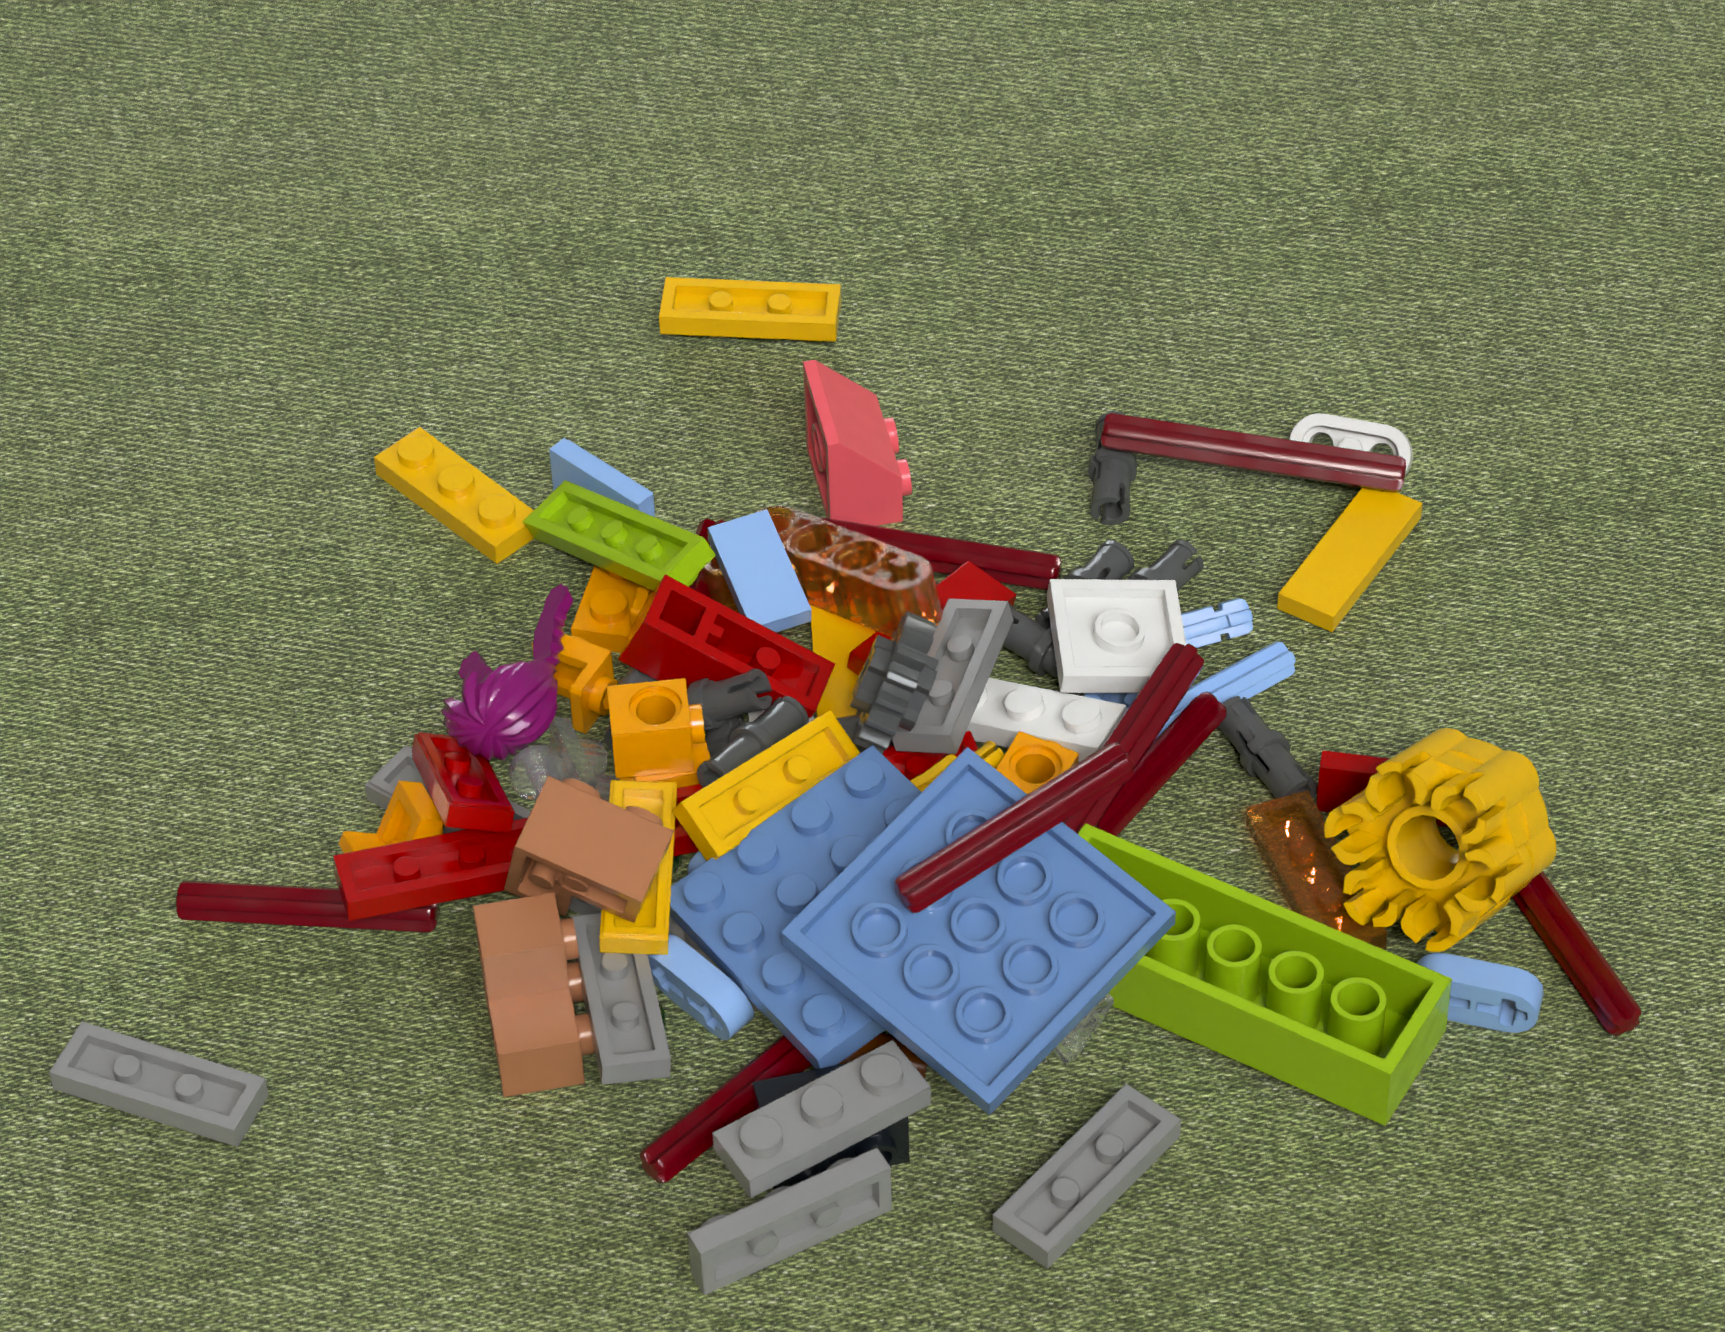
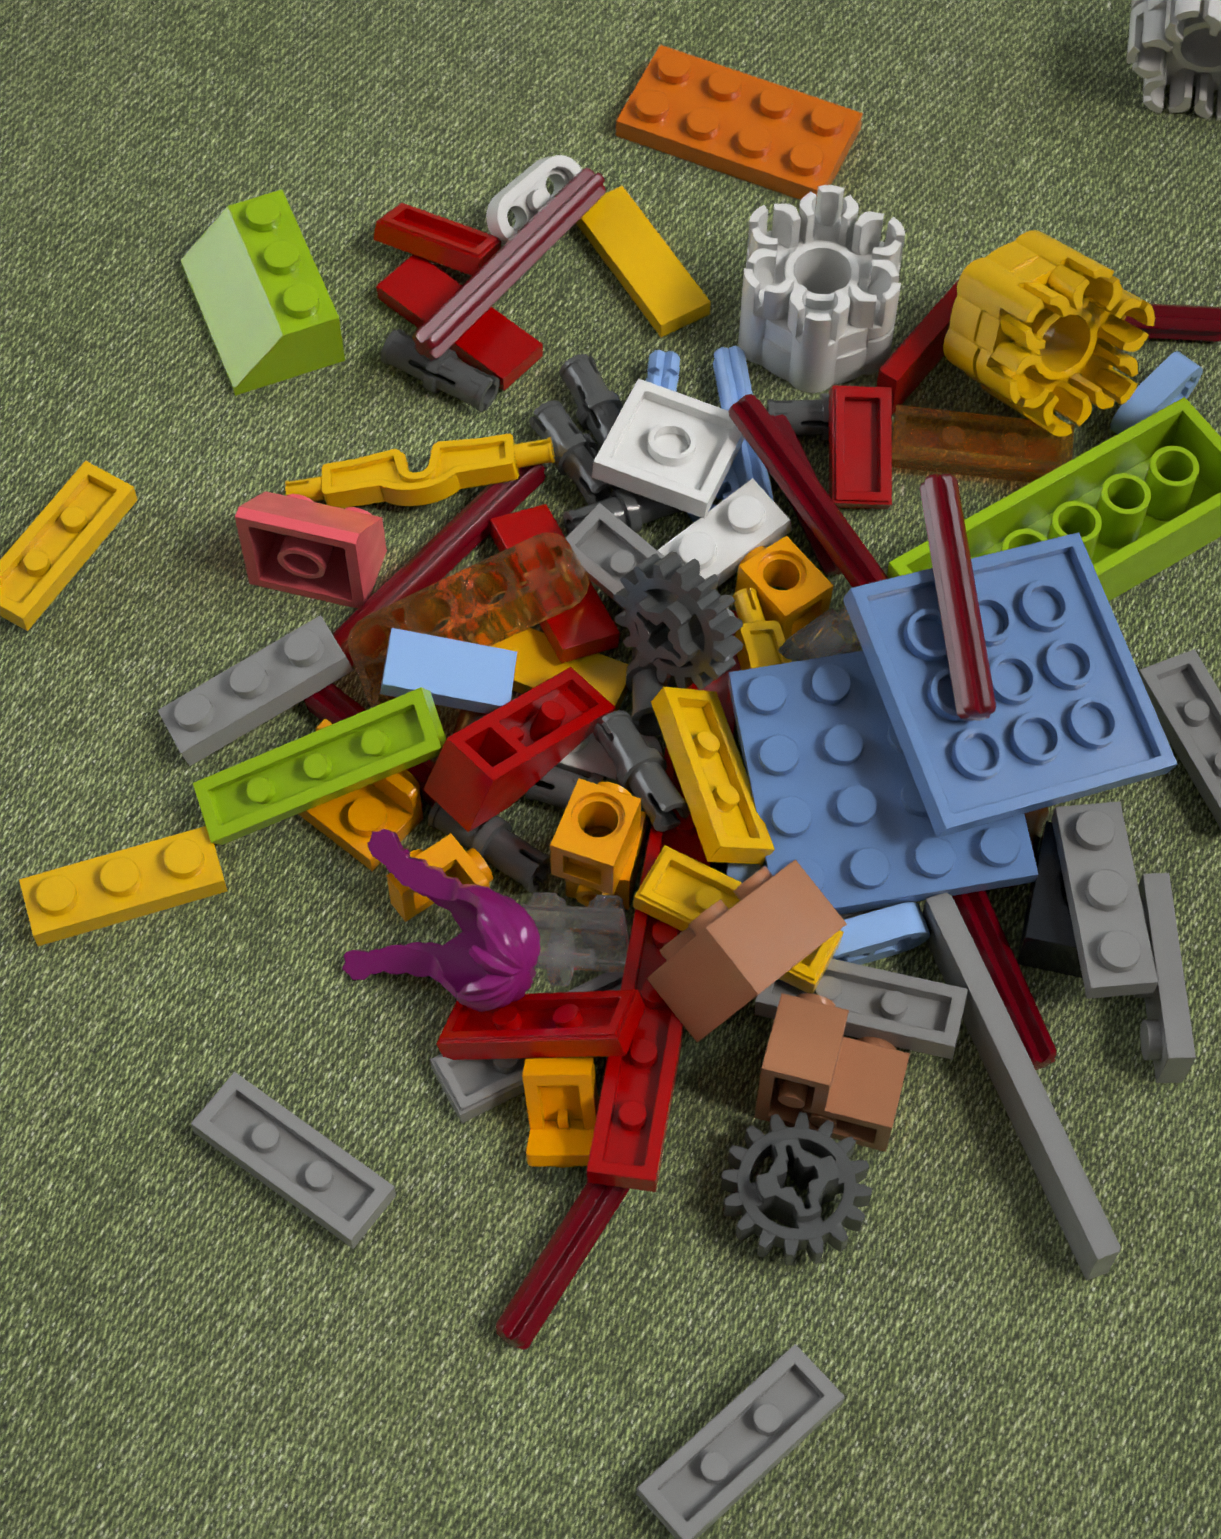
camera: 65 degrees left, 15 degrees up
light blue tile [549,438,655,517] -> none
dark grey pin [687,669,772,731] -> none
none -> light grey plate [157,615,354,766]
none -> lime slope [181,189,345,396]
none -> light grey plate [191,1072,396,1249]
none -> yellow piece [285,433,555,509]
none -> red tile [373,203,502,276]
none -> red tile [376,254,543,391]
none -> orange plate [616,45,863,200]
none -> dark grey gear [720,1112,872,1266]
none -> white piece [738,185,905,393]
none -> red tile [829,385,892,509]
none -> light grey tile [922,893,1121,1281]

